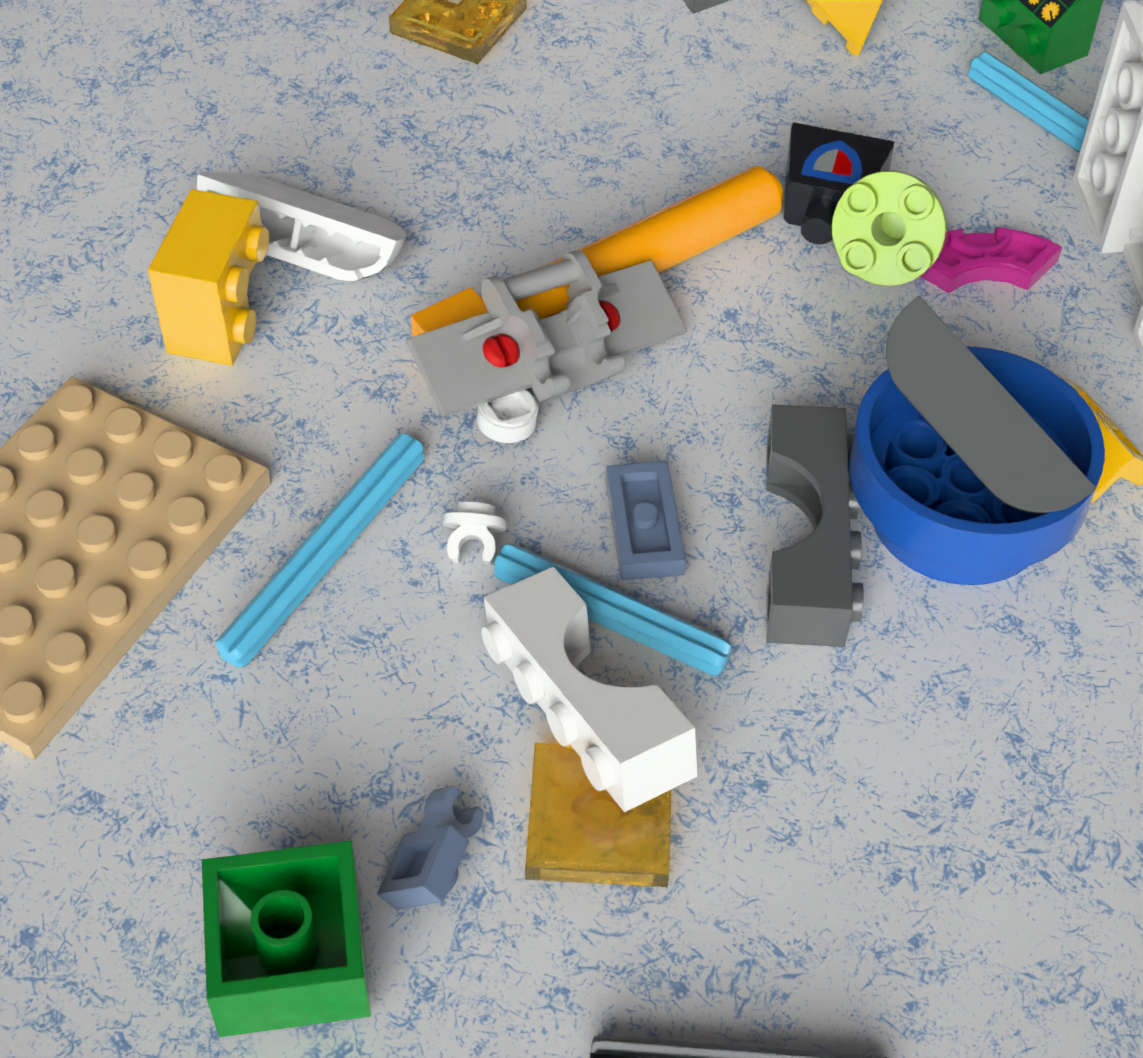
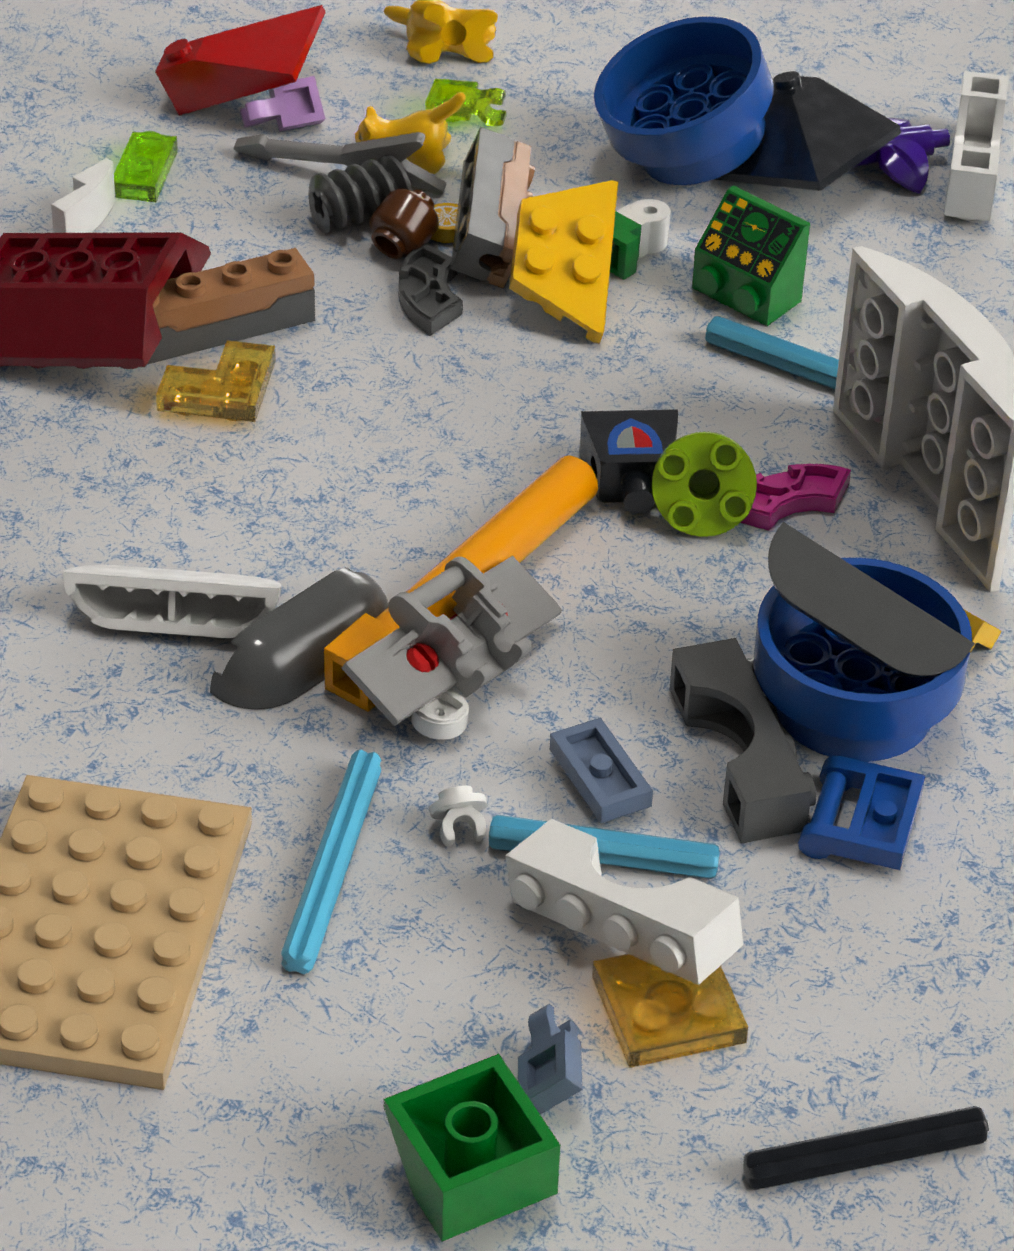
camera: 20 degrees left, 10 degrees down
yellow slope [148,189,269,366] -> none
none -> dark grey brick [210,567,388,709]
none -> blue plate [798,756,925,870]

